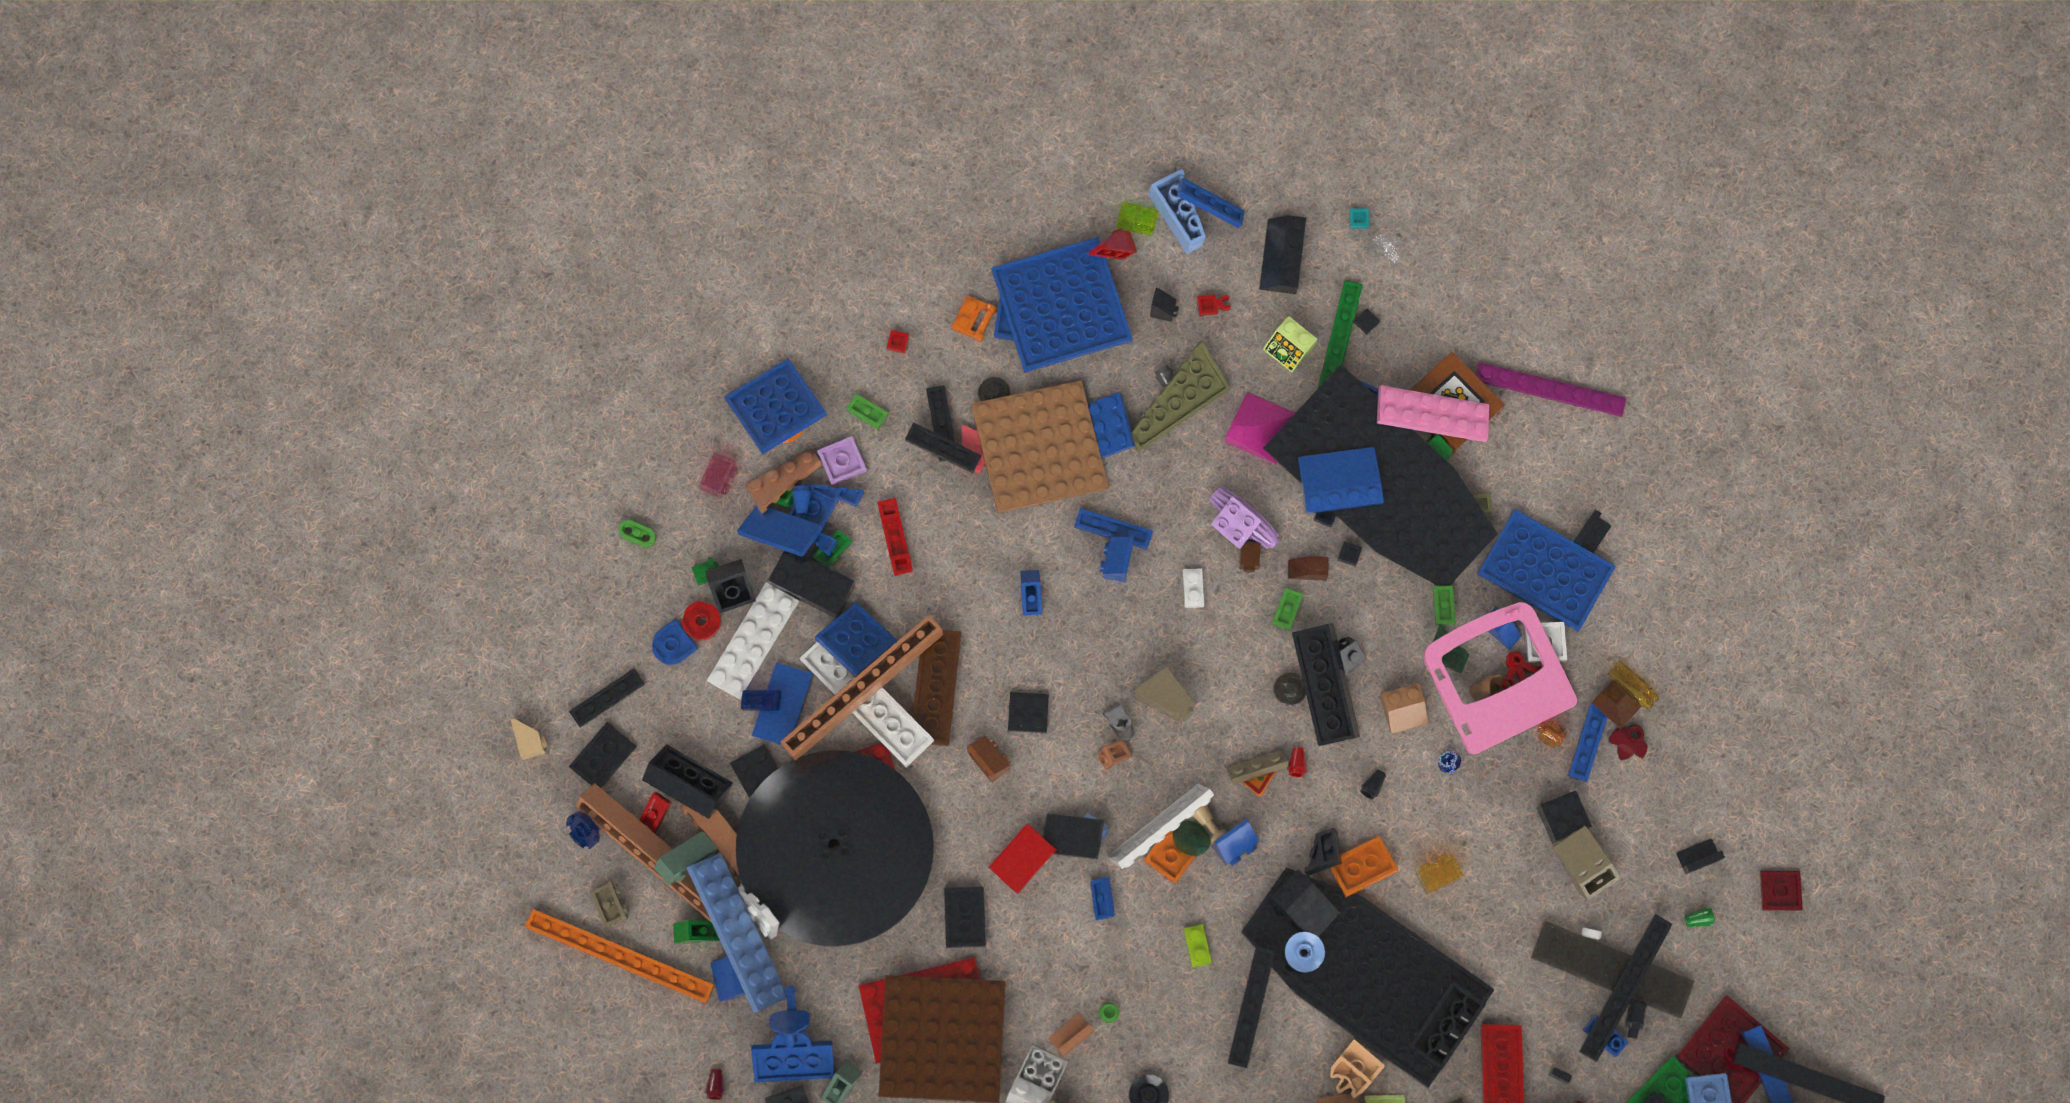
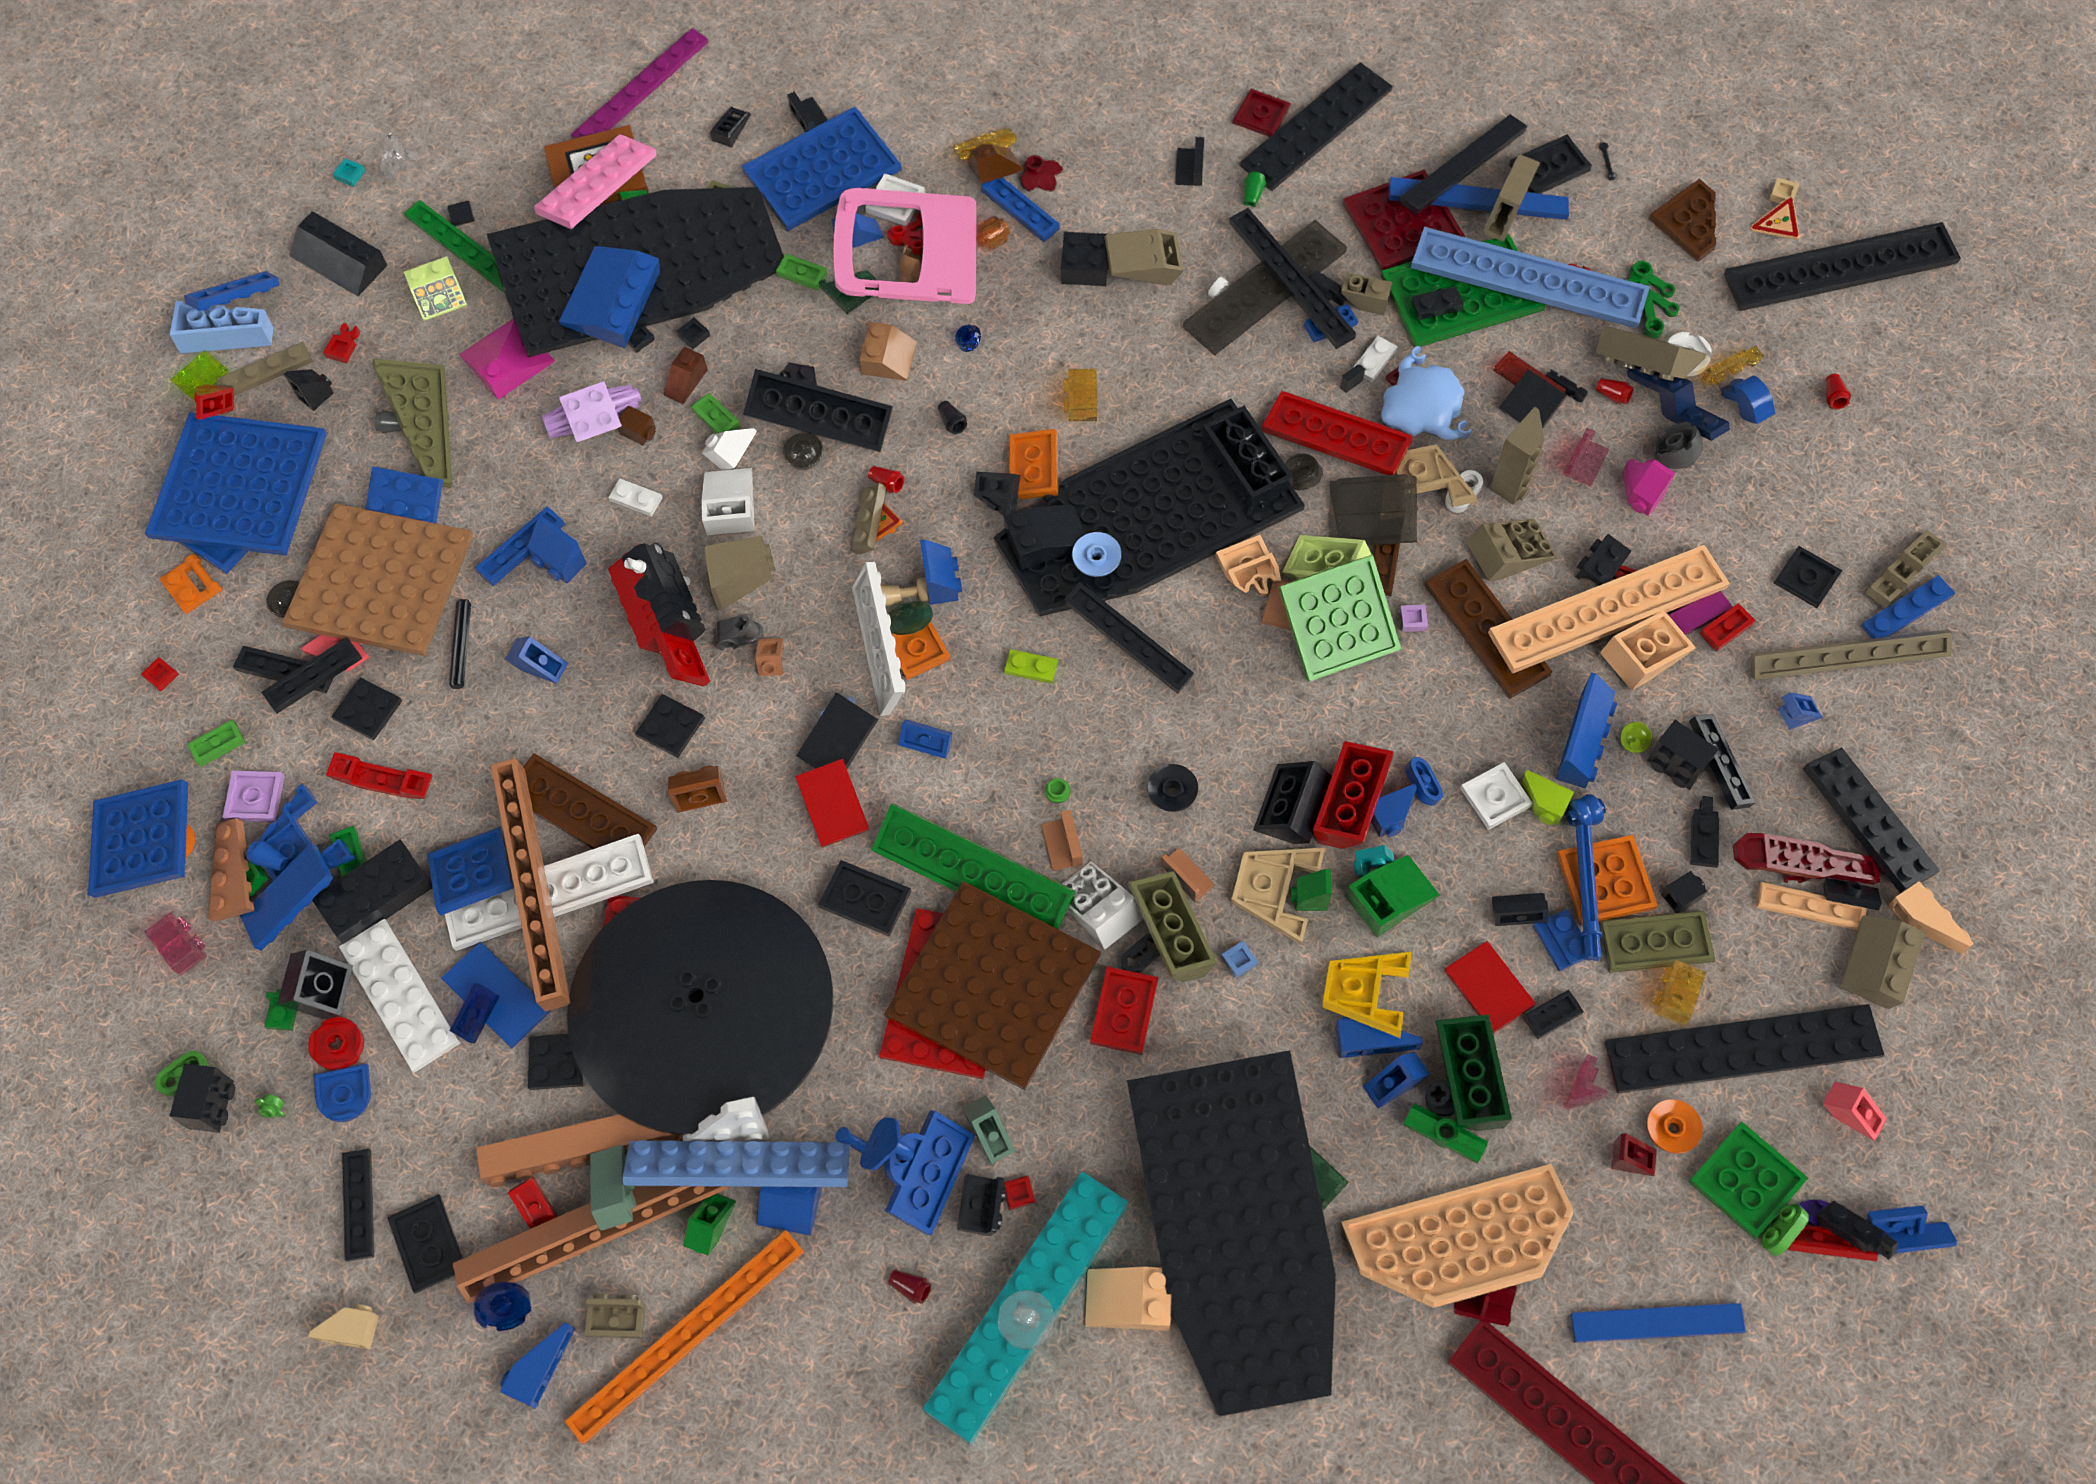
camera: 60 degrees left, 10 degrees down
black slope [642,744,733,819] -> none
none -> black brick [169,1064,235,1133]
none -> dark tan plate [217,341,313,396]
none -> bright green plate [255,1094,284,1118]
none -> black plate [331,677,402,741]
none -> black axle [449,599,471,689]
none -> blue slope [500,1323,575,1409]
none -> piece [608,542,711,687]
none -> white slope [702,428,757,470]
none -> white slope [702,468,755,536]
none -> black slope [710,107,751,148]
none -> green plate [871,803,1076,930]
none -> black plate [1240,62,1393,191]
none -> clear smoke hat [1285,453,1323,490]
none -> dark tan slope [1341,272,1392,316]
none -> white plate [1354,336,1398,382]

